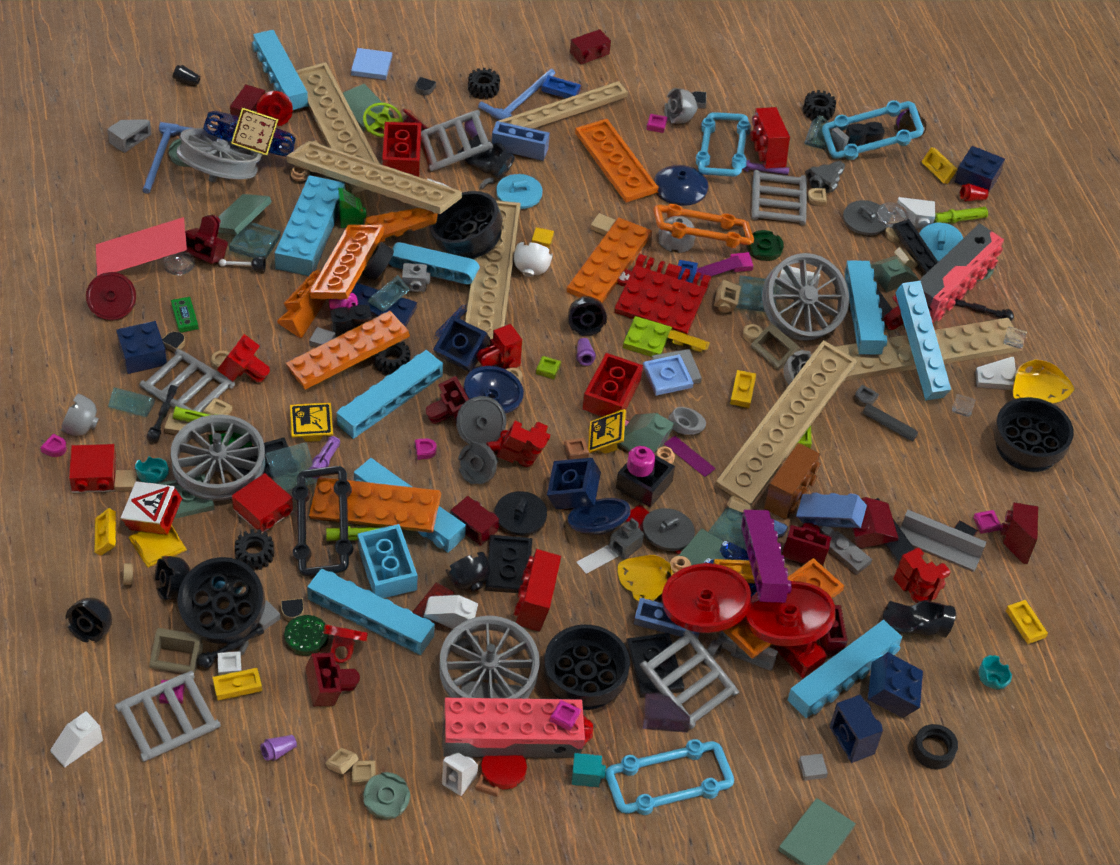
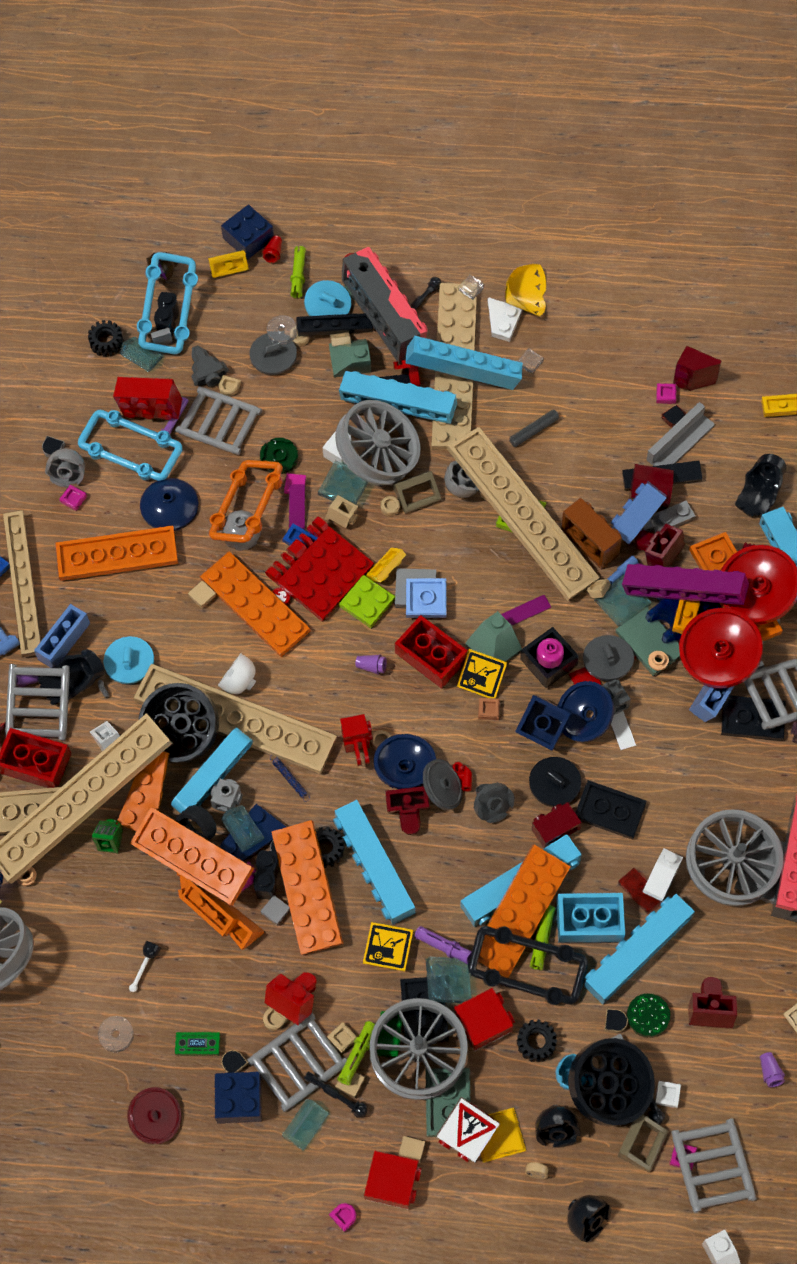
camera: 65 degrees left, 15 degrees up
light grey cylinder [60,393,99,436] -> none
yellow plate [94,508,116,556] -> none
coral sticker [96,217,187,276] -> none
teal hair [134,456,169,484] -> none
dark red brick [185,214,228,264] -> none
yellow plate [212,668,262,701] -> none
sand green tile [218,194,272,235] -> none
clear light blue plate [229,222,281,259] -> none
medium azure brick [275,175,345,276] -> none
red tile [323,624,368,663] -> none
dark pink tile [415,438,437,460] -> none
dark blue brick [433,315,490,372] -> none
black cylinder [445,552,490,592] -> none
red hips [496,420,551,467] -> none
red brick [513,549,561,632] -> none
yellow tile [532,227,554,248] -> none
lime tile [536,356,561,380] -> none
black wheel [544,624,630,710] -> none
black cylinder [568,296,607,336] -> none
yellow piece [617,555,674,601] -> none
light nougat plate [654,446,675,464] -> none
light grey hat [668,407,706,435] -> none
yellow plate [730,370,756,408] -> none
flat silver tile [855,385,879,407] -> none
red hips [893,547,951,603] -> none
white slope [895,197,935,229] -> none
black wheel [993,397,1074,472] -> none

